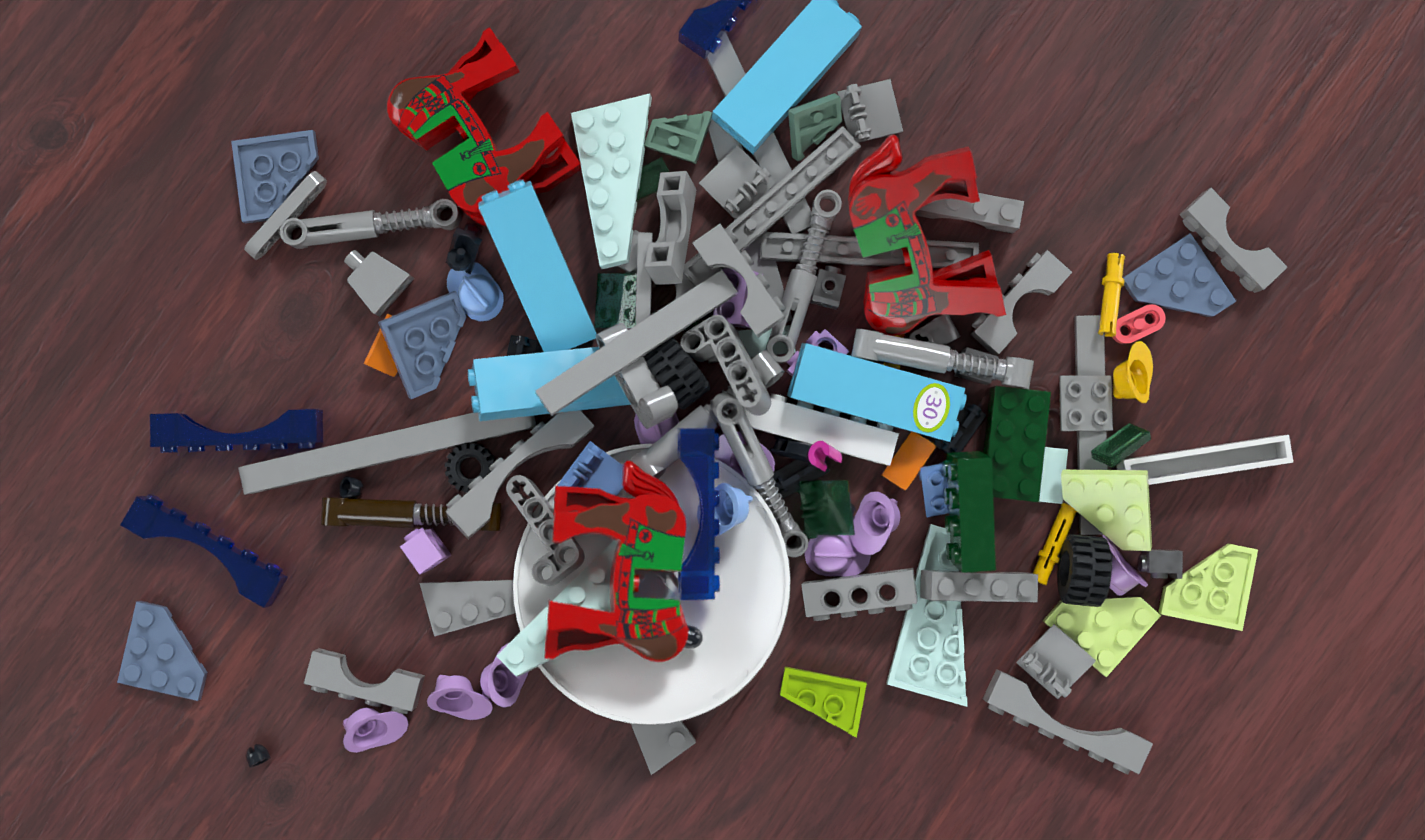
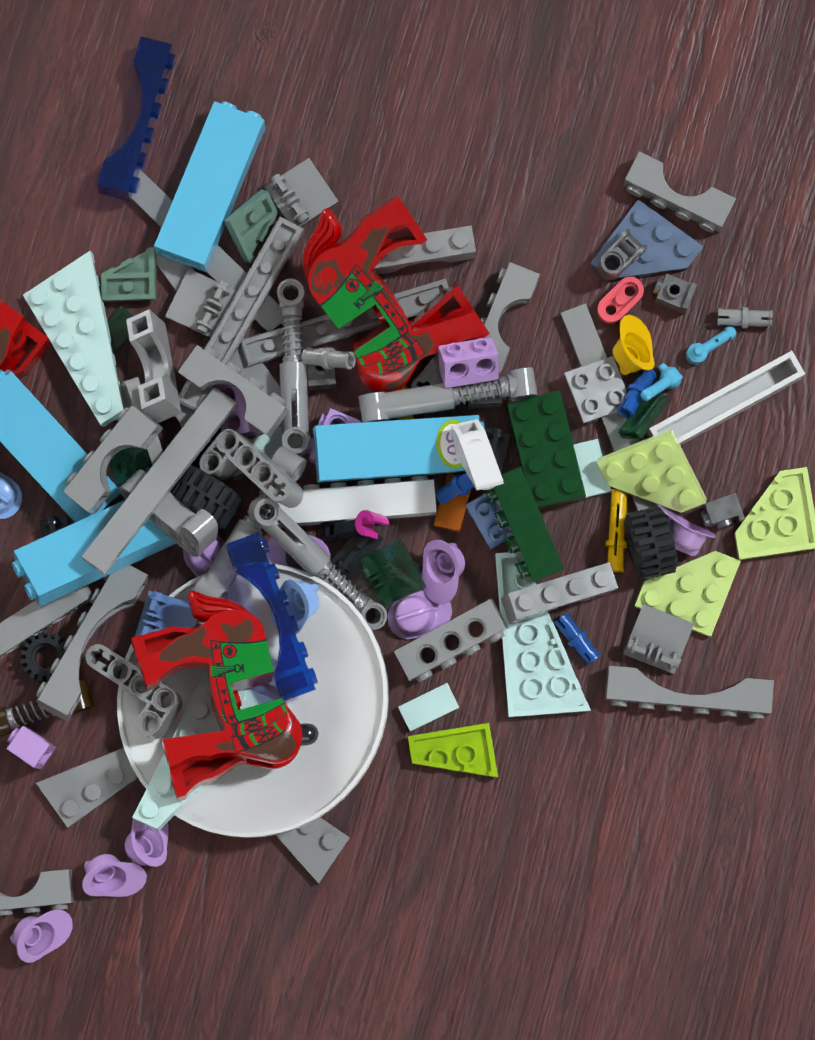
camera: 15 degrees left, 5 degrees down
yellow pin [1098,253,1125,337] -> none
none -> light grey arch [63,405,163,514]
none -> light grey pin [302,347,356,370]
none -> light aqua tile [398,683,459,732]
none -> blue pin [435,473,475,504]
none -> lavender brick [438,337,499,388]
none -> white slope [451,419,504,490]
none -> blue pin [554,612,601,666]
none -> flat silver piece [598,229,648,280]
none -> blue pin [617,369,657,419]
none -> medium azure piece [640,363,683,402]
none -> flat silver brick [653,274,697,314]
none -> medium azure piece [686,326,737,365]
none -> light grey pin [717,307,773,329]

